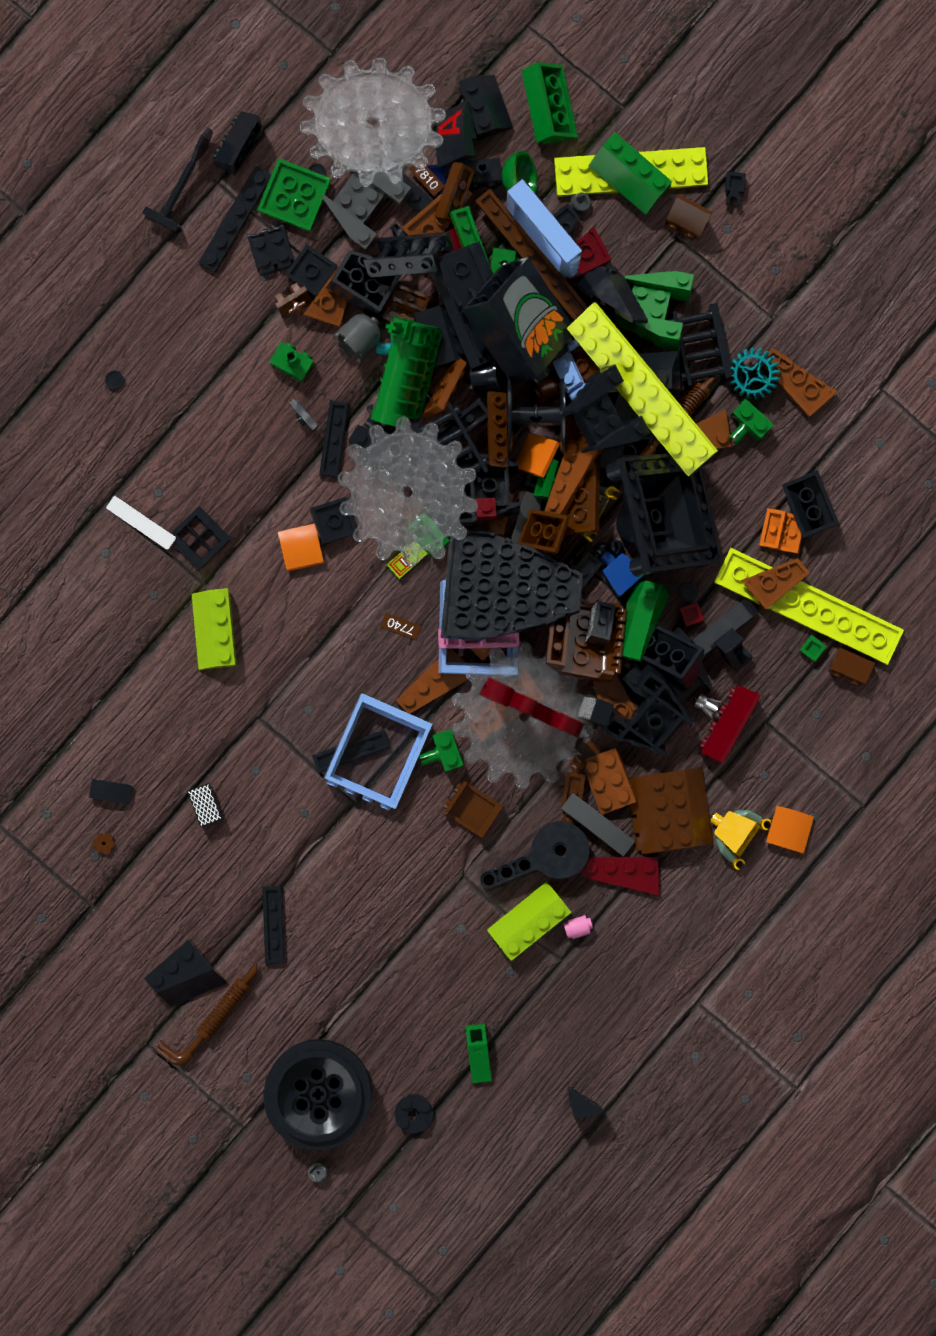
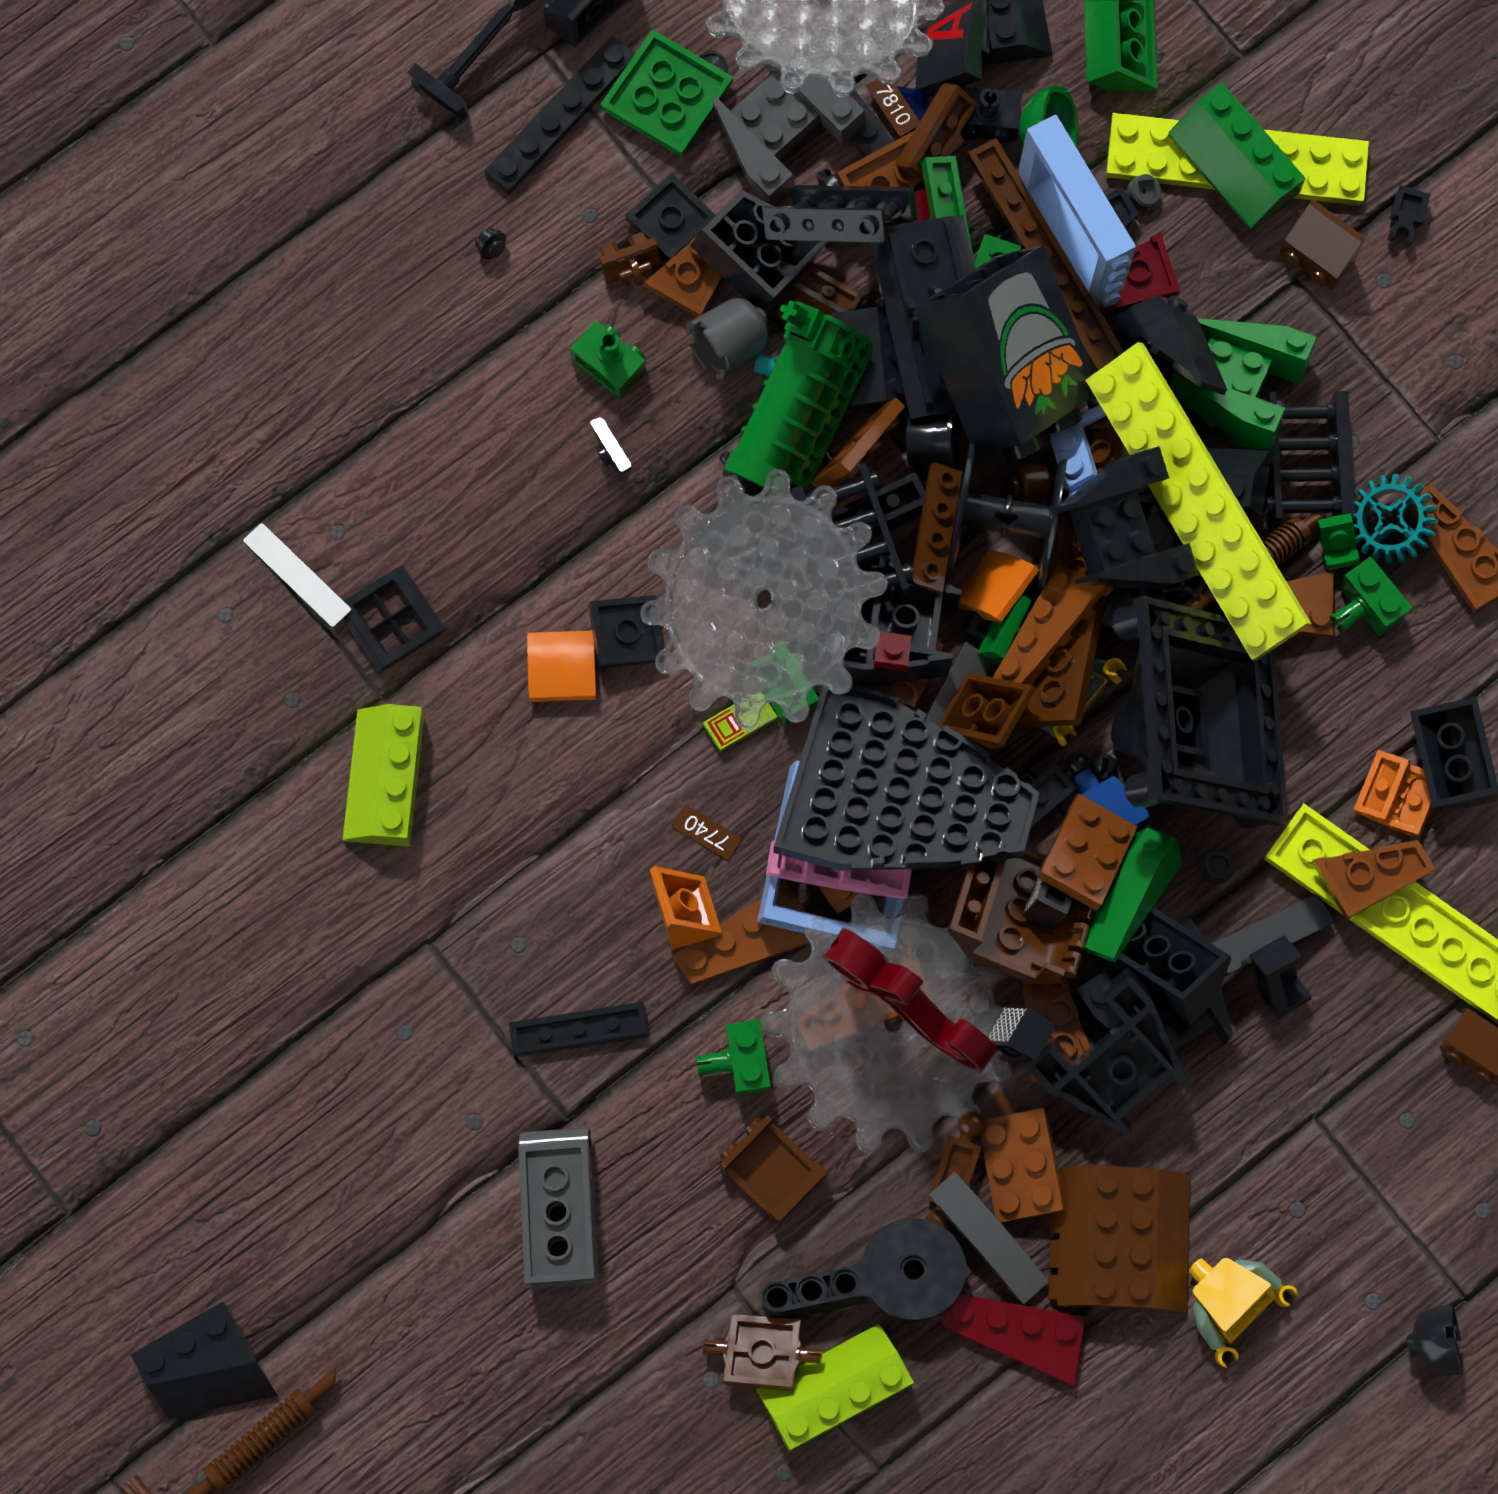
camera: 10 degrees right, 10 degrees down
black slope [89,779,133,804] -> none
reddish brown plant [92,833,115,854] -> none
black piece [105,370,124,390] -> none
black panel [187,783,224,827] -> none
black plate [247,224,294,276] -> none
black tile [262,886,285,964] -> none
black tile [319,400,349,478] -> none
light blue window [324,693,432,811] -> none
black plate [348,416,377,450] -> none
bright pink brick [564,915,593,939] -> none
dark red plate [679,602,704,627] -> none
flat silver piece [693,693,722,719] -> none
dark red slope [699,685,761,764] -> none
orange slope [766,805,814,854] -> none
green plate [799,635,827,662] -> none
none -> black plate [475,228,506,259]
none -> dark grey hinge [518,1127,599,1290]
none -> orange slope [650,866,722,950]
none -> reddish brown plate [703,1314,822,1391]
none -> dark orange plate [1037,793,1138,911]
none -> green bracket [1318,513,1360,570]
none -> black cylinder [1407,1305,1464,1376]

